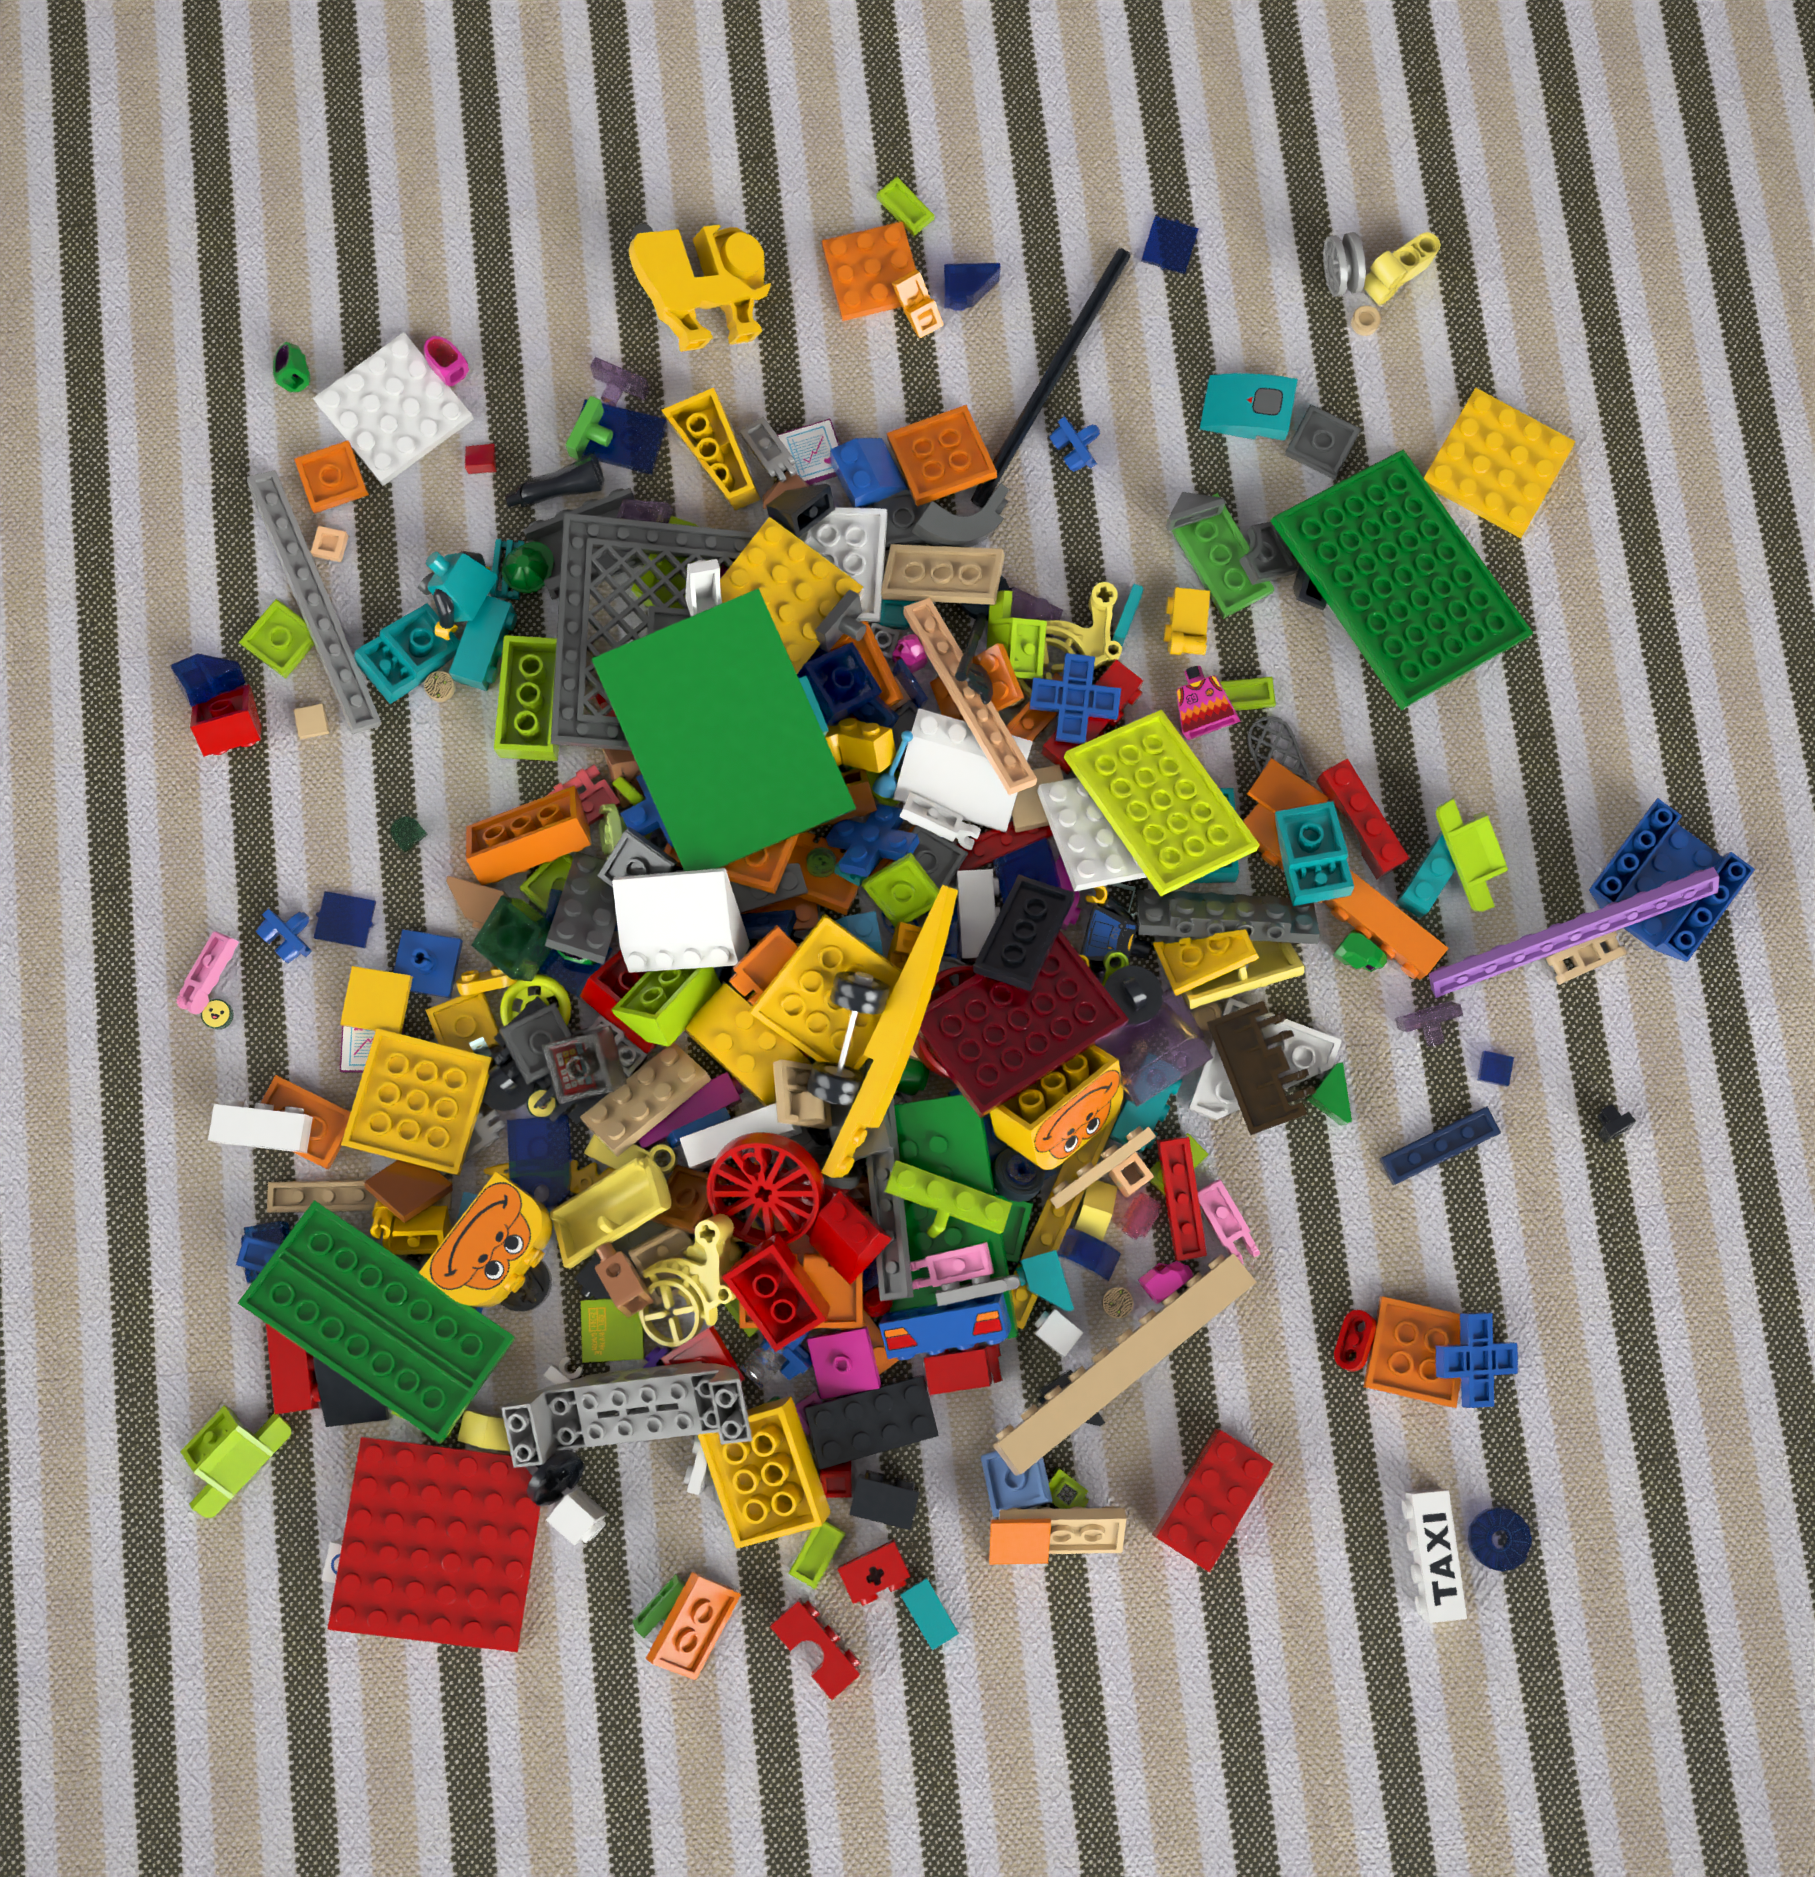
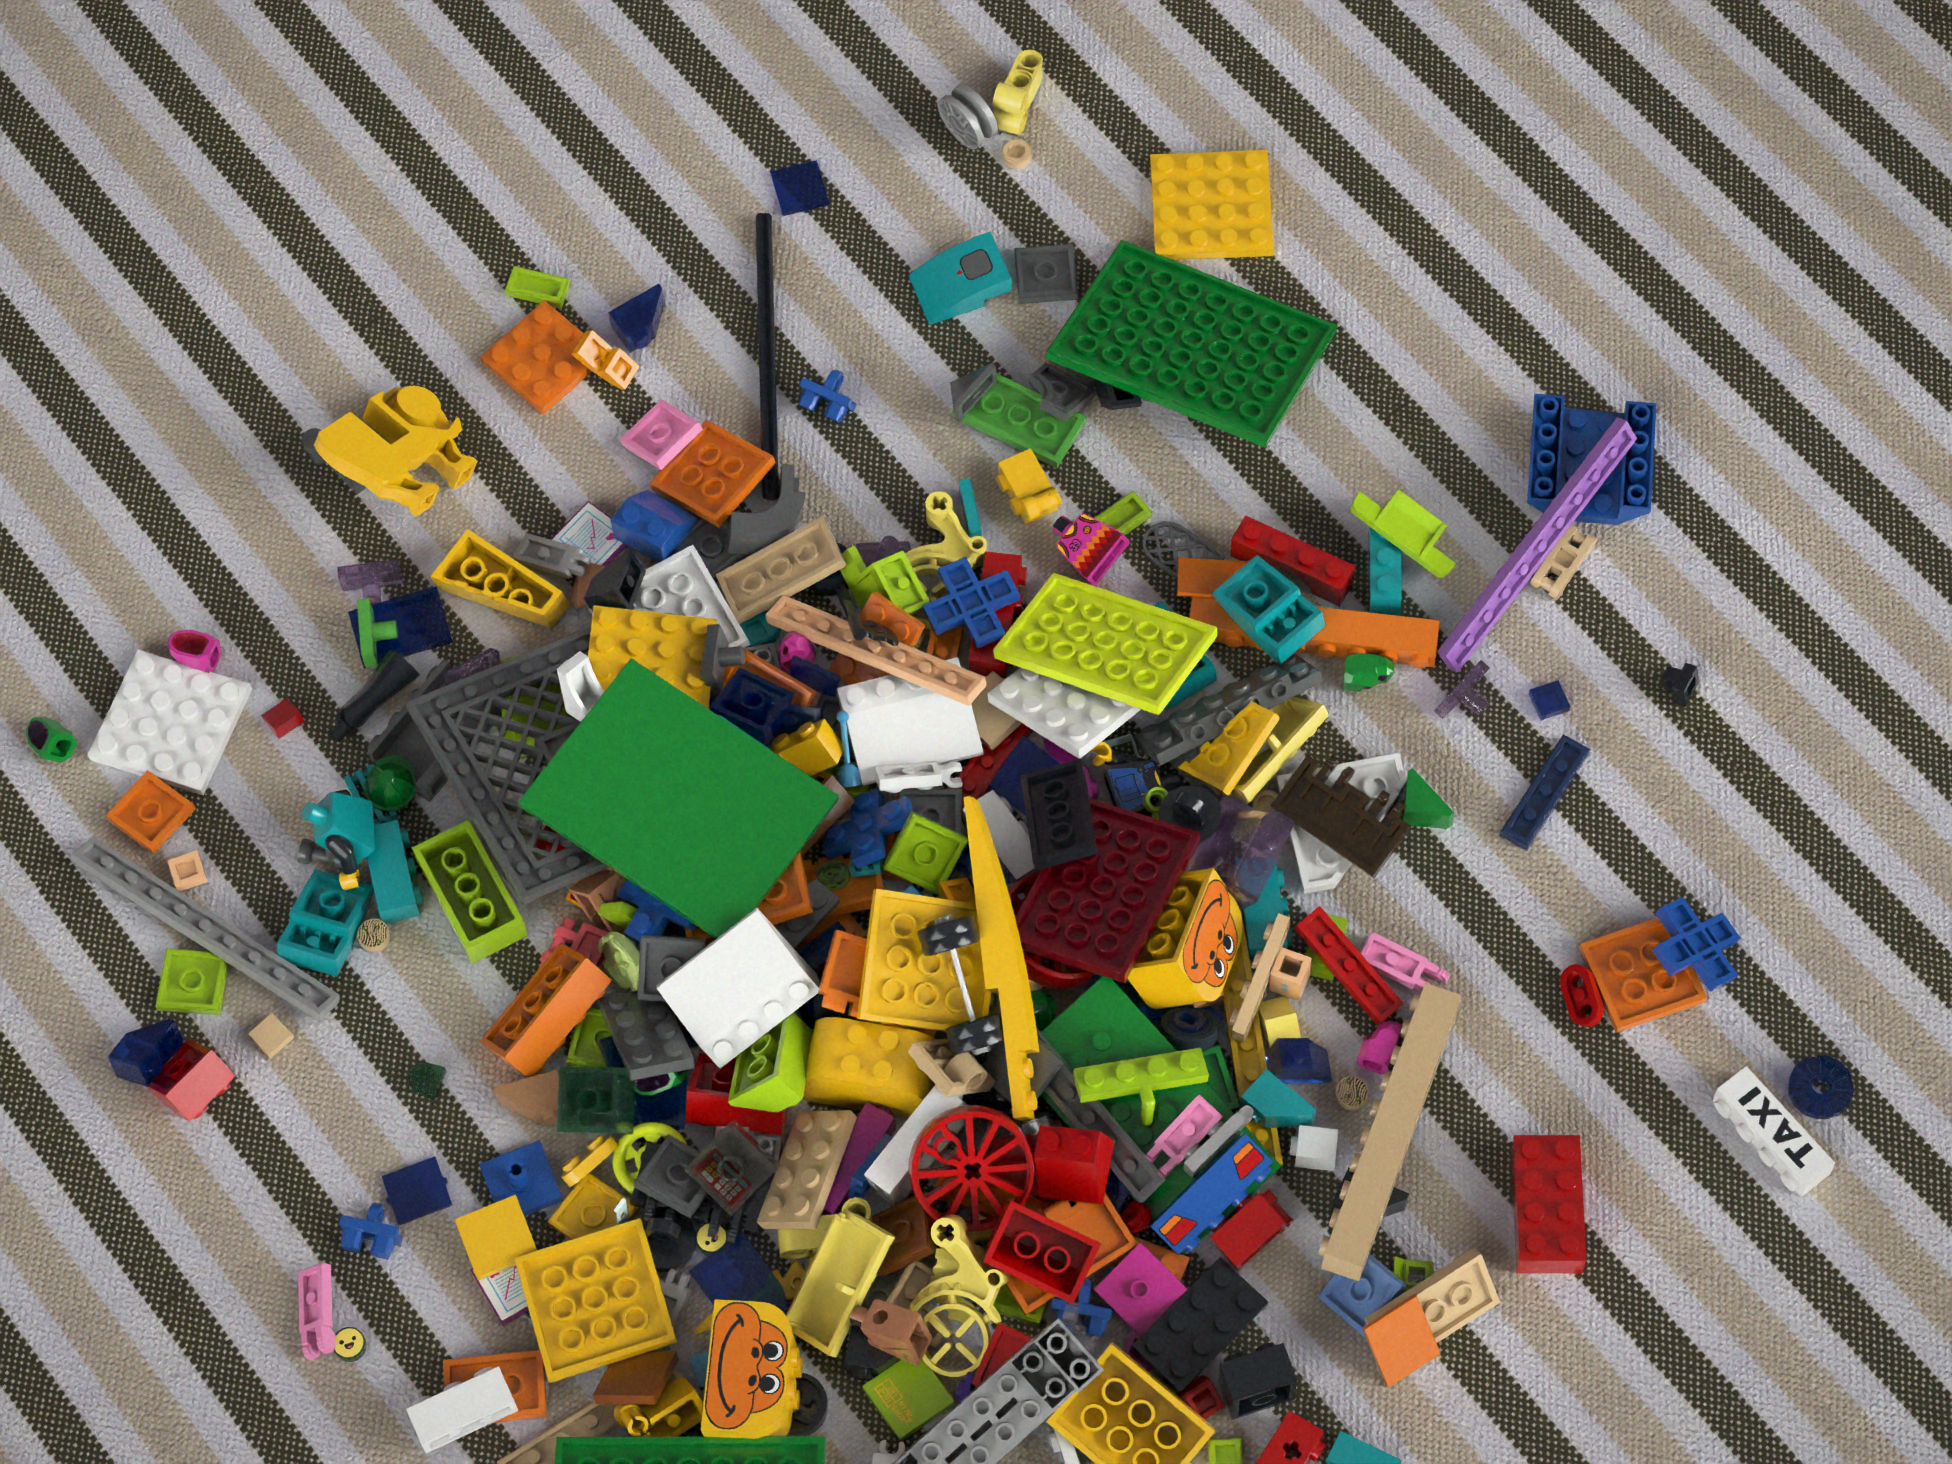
camera: 25 degrees left, 15 degrees down
clear pink brick [1119,1193,1161,1240] -> none
none -> bright pink plate [619,399,703,470]

